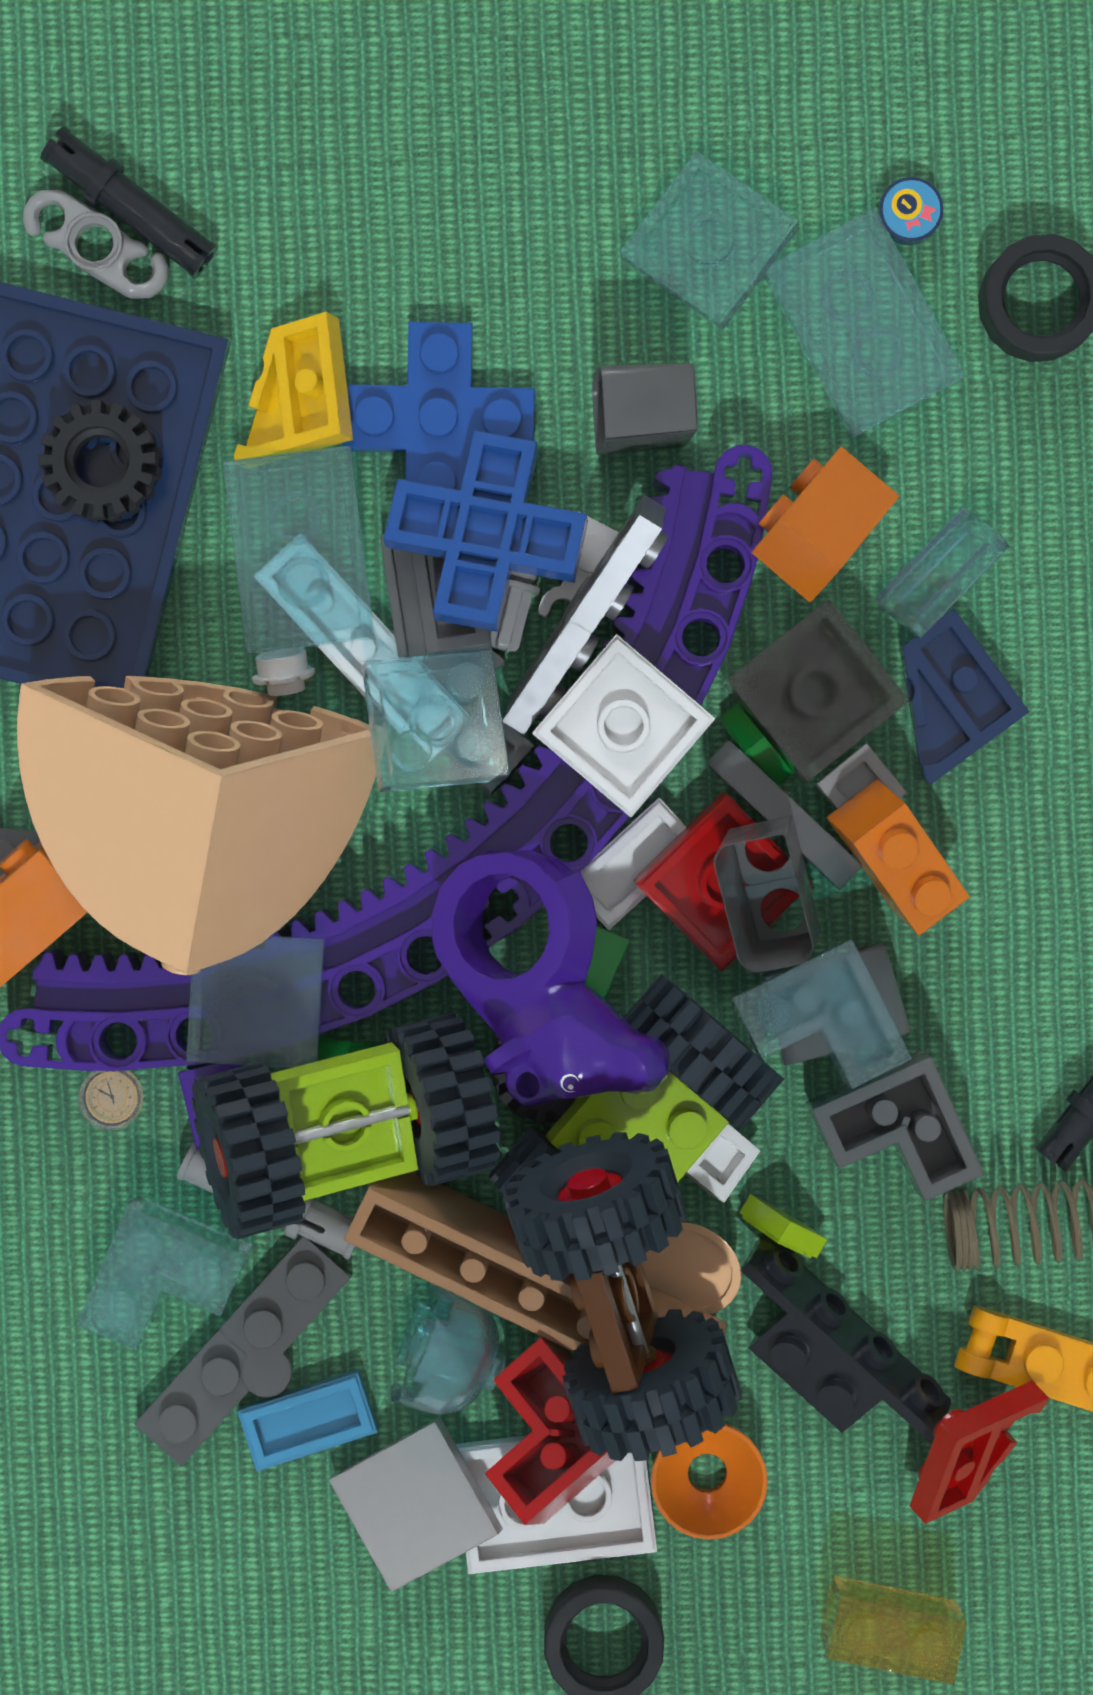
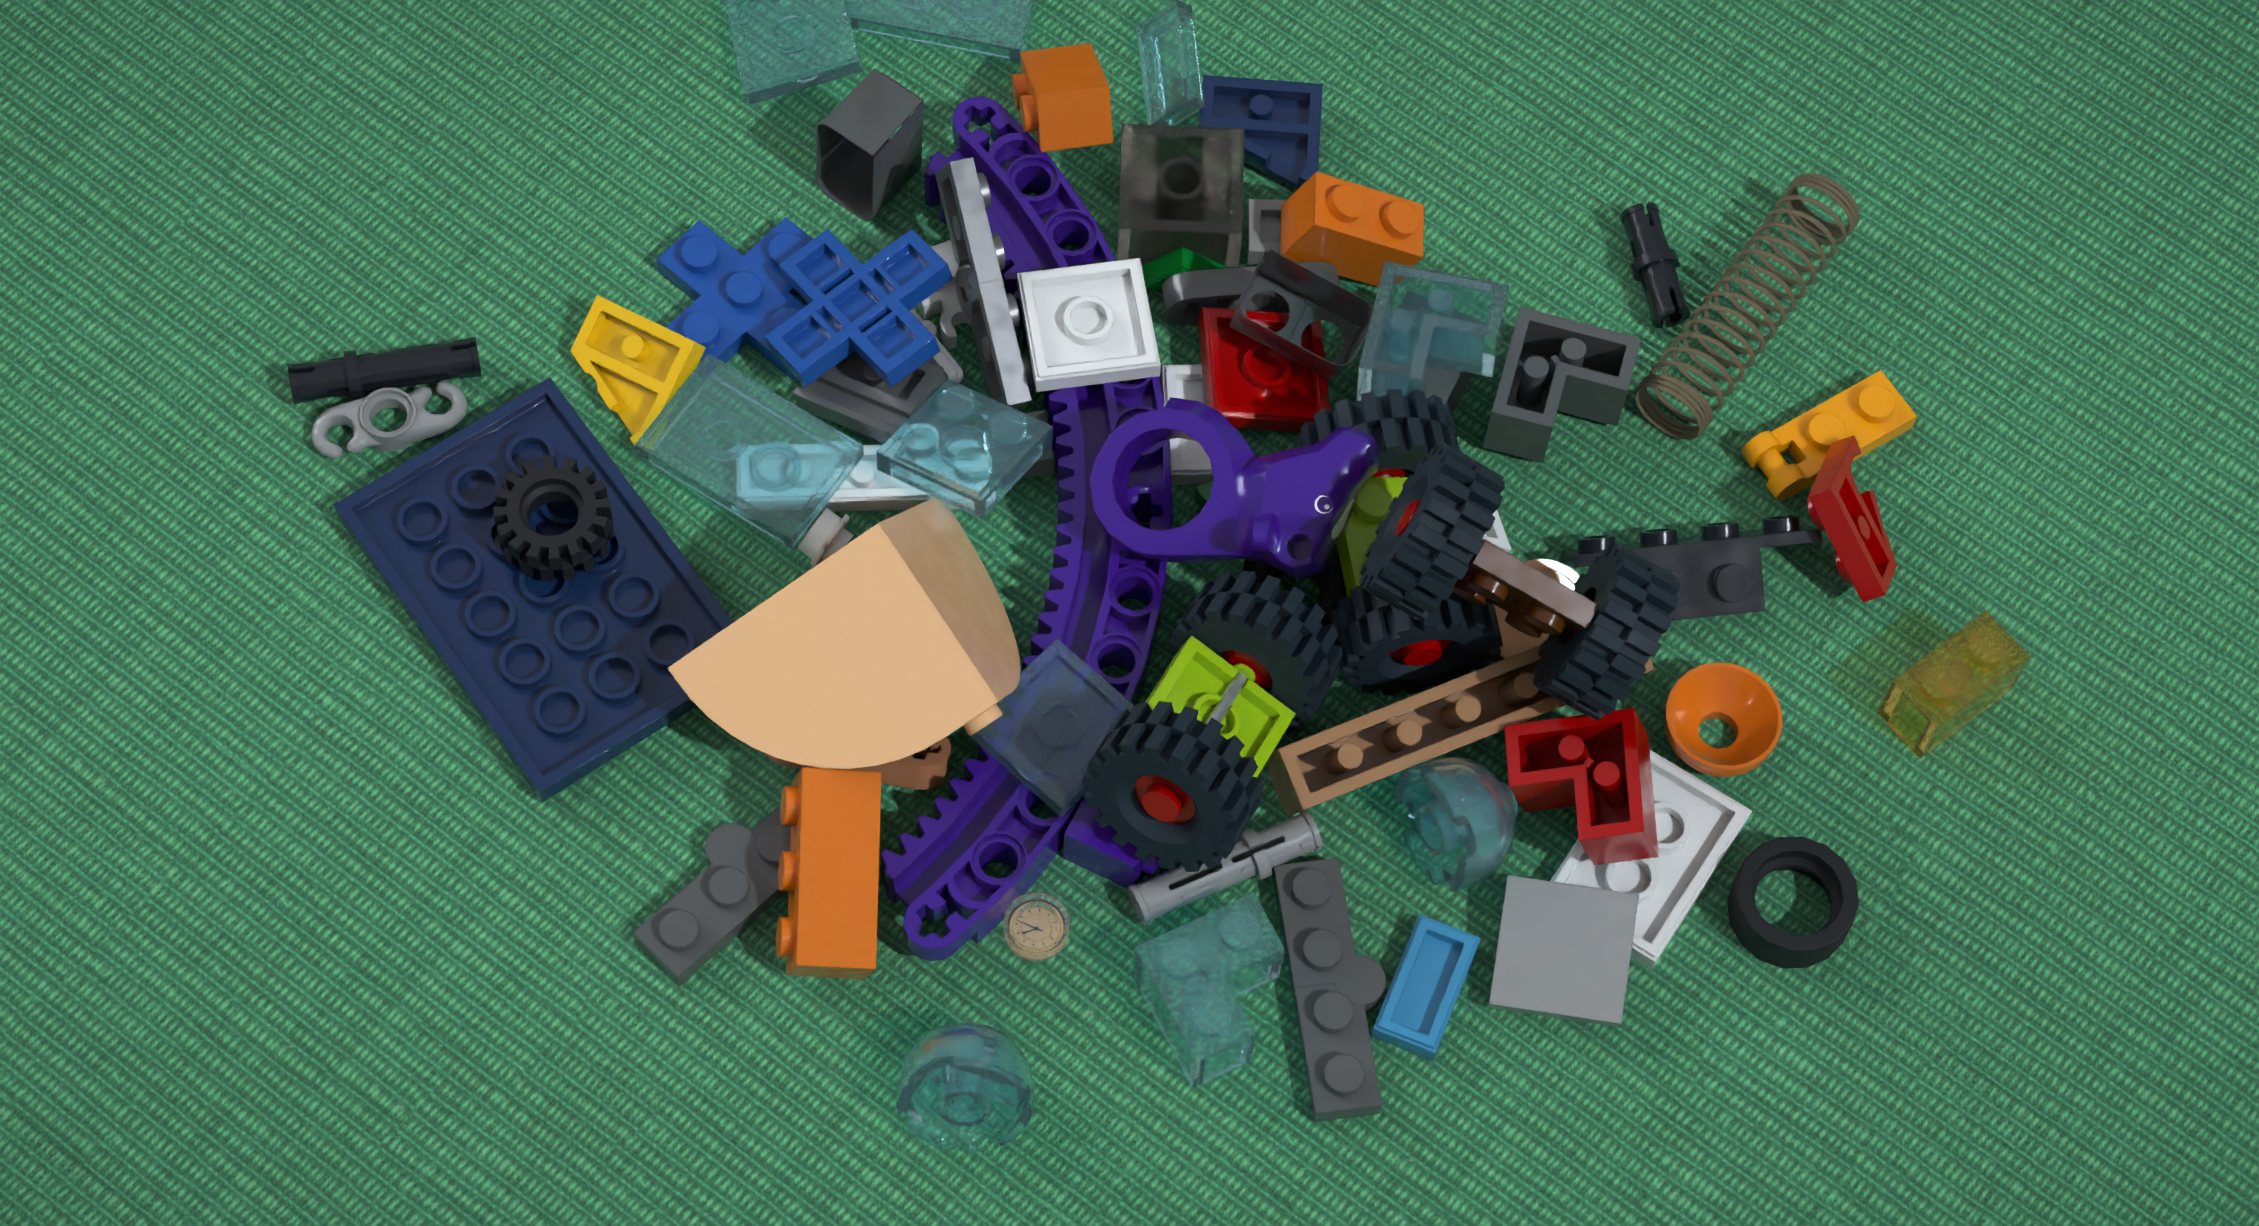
camera: 60 degrees left, 25 degrees down
lime tile [739,1194,828,1259] -> none

